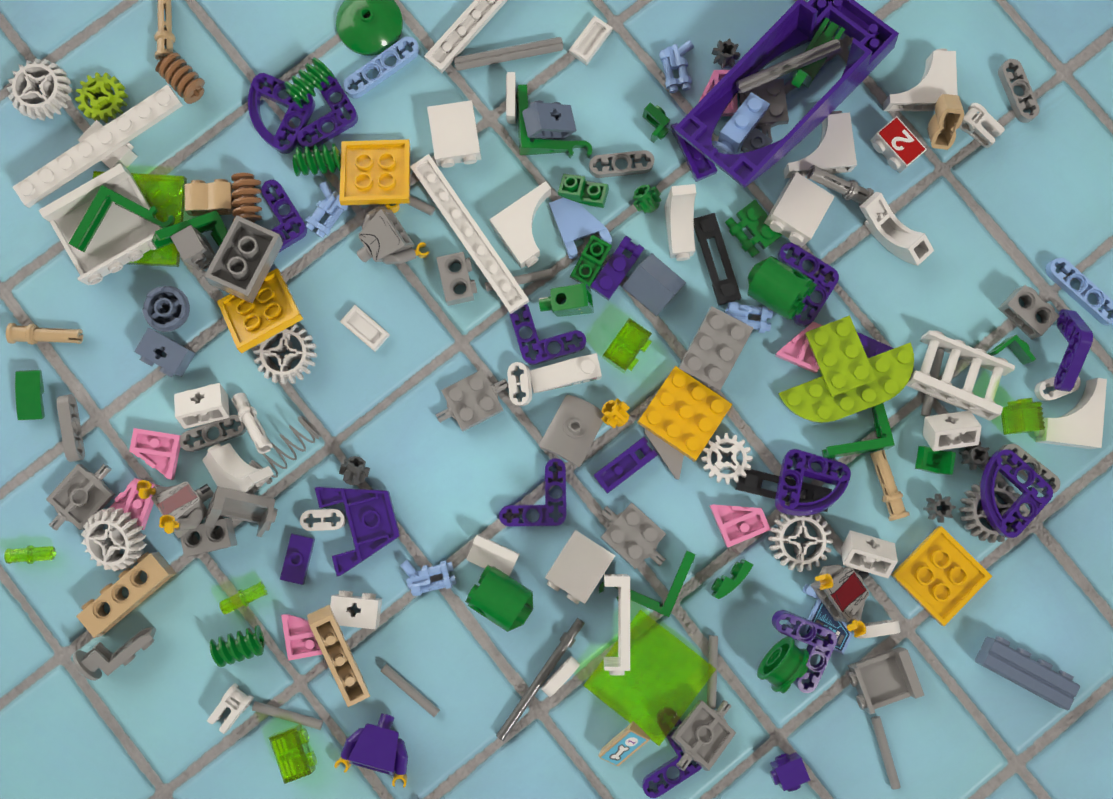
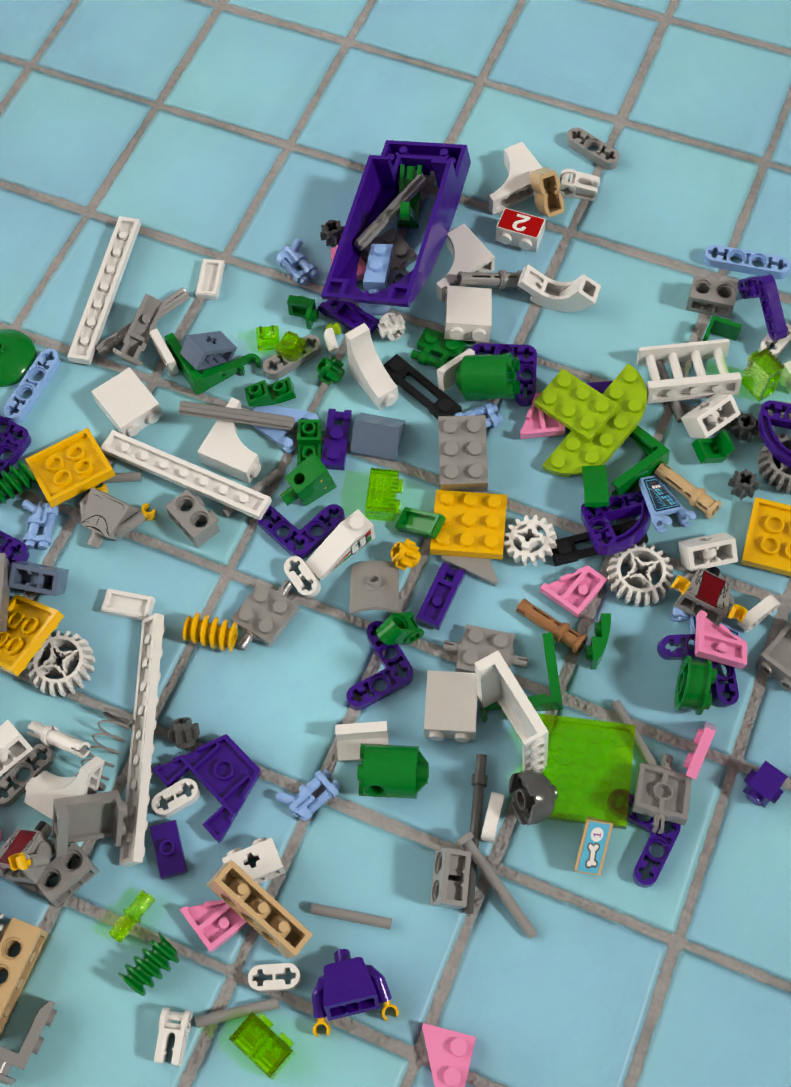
camera: 20 degrees left, 20 degrees down
none -> sand blue brick [8,561,69,596]
none -> light grey piece [112,294,166,366]
none -> white plate [119,613,165,867]
none -> light grey axle [179,401,295,430]
none -> yellow piece [182,612,238,653]
none -> white beam [248,963,301,993]
none -> clear neon green tile [256,325,280,351]
none -> clear neon green tile [275,331,307,362]
none -> white arm [324,322,341,353]
none -> green piece [376,611,424,646]
none -> white gear [378,313,406,341]
none -> green tile [395,507,446,539]
none -> light grey brick [430,847,472,909]
none -> white tile [437,349,475,391]
none -> light grey bar [456,831,537,939]
none -> dark grey cylinder [509,770,558,826]
none -> medium nougat pin [516,598,588,655]
none -> green slope [582,465,609,508]
none -> flag [638,475,696,533]
none -> bright pink wing [683,722,716,780]
none -> bright pink wing [695,610,747,669]

